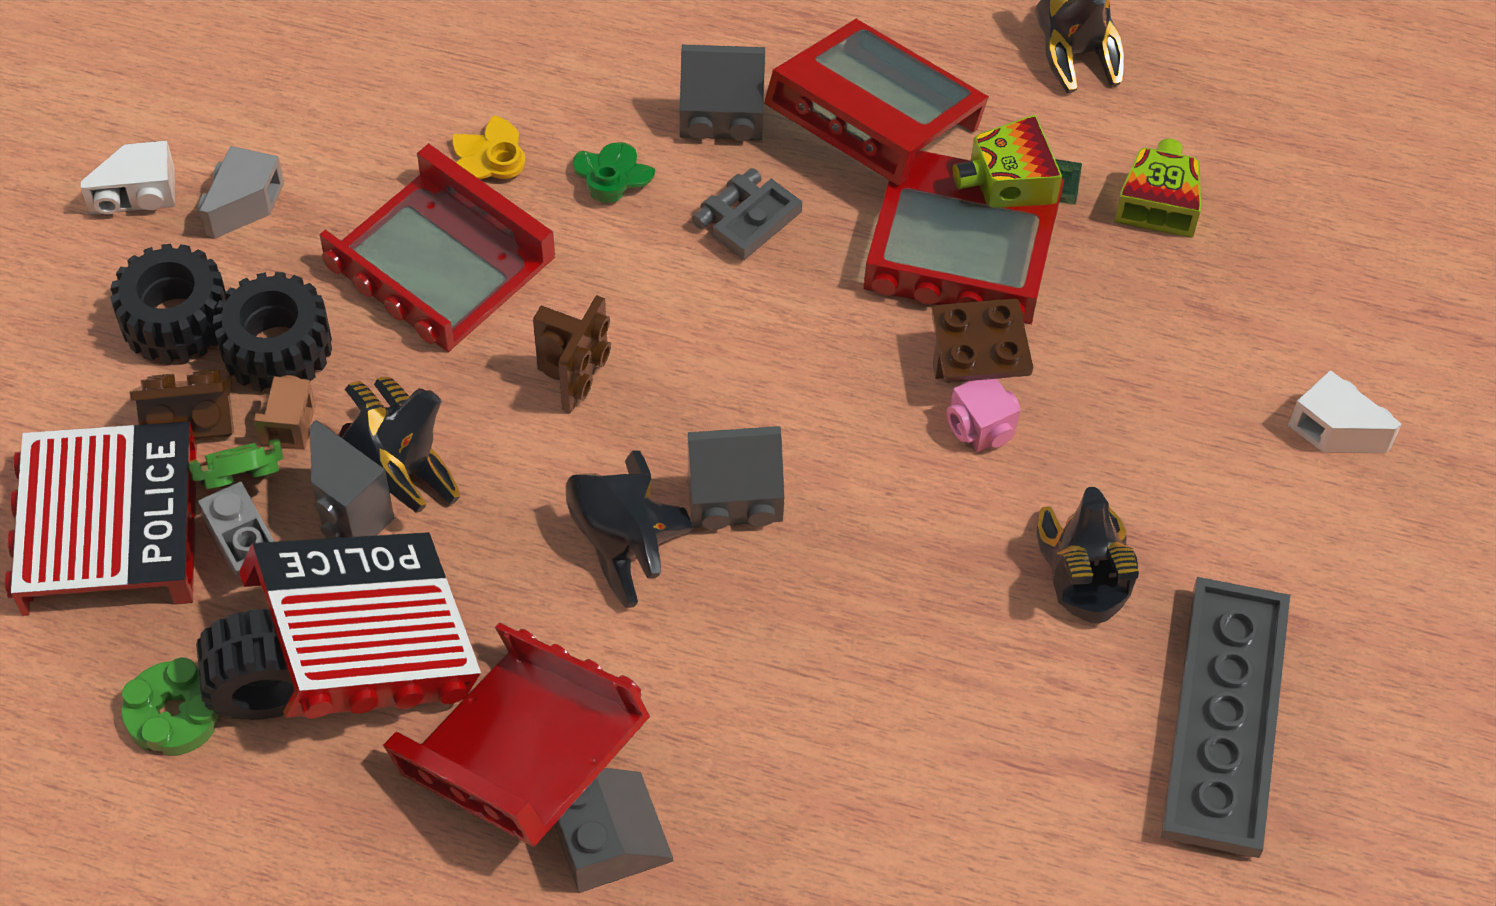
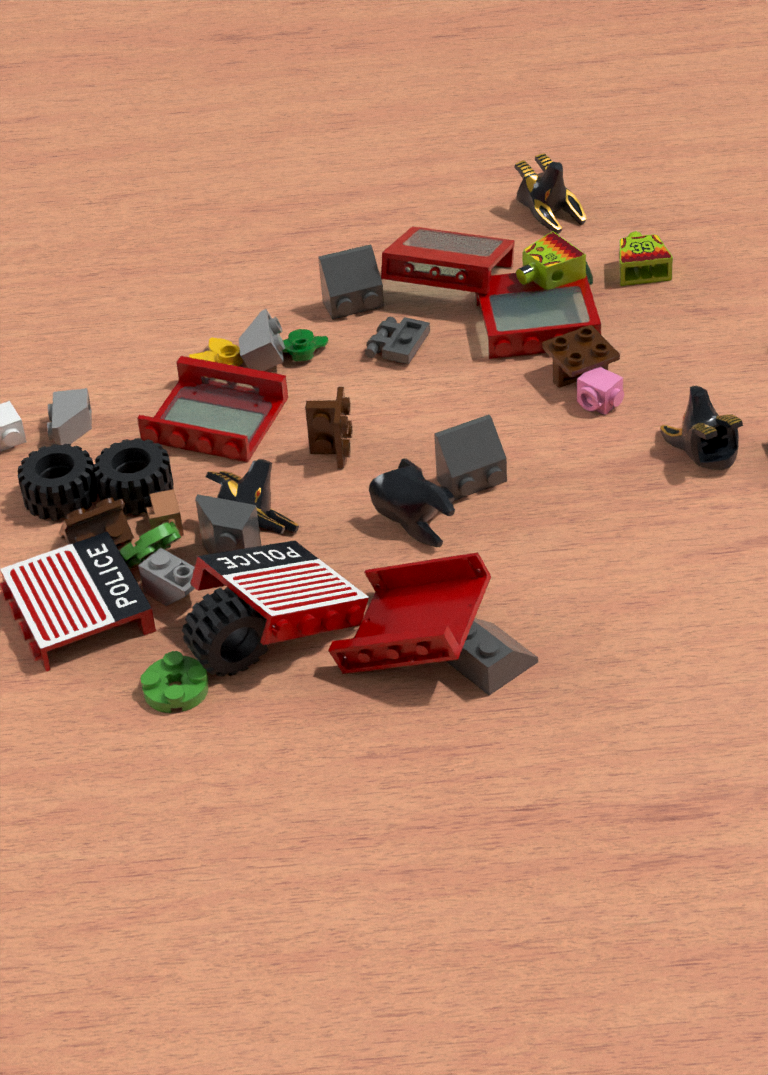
camera: 15 degrees left, 15 degrees down
none -> light grey slope [238,309,285,371]

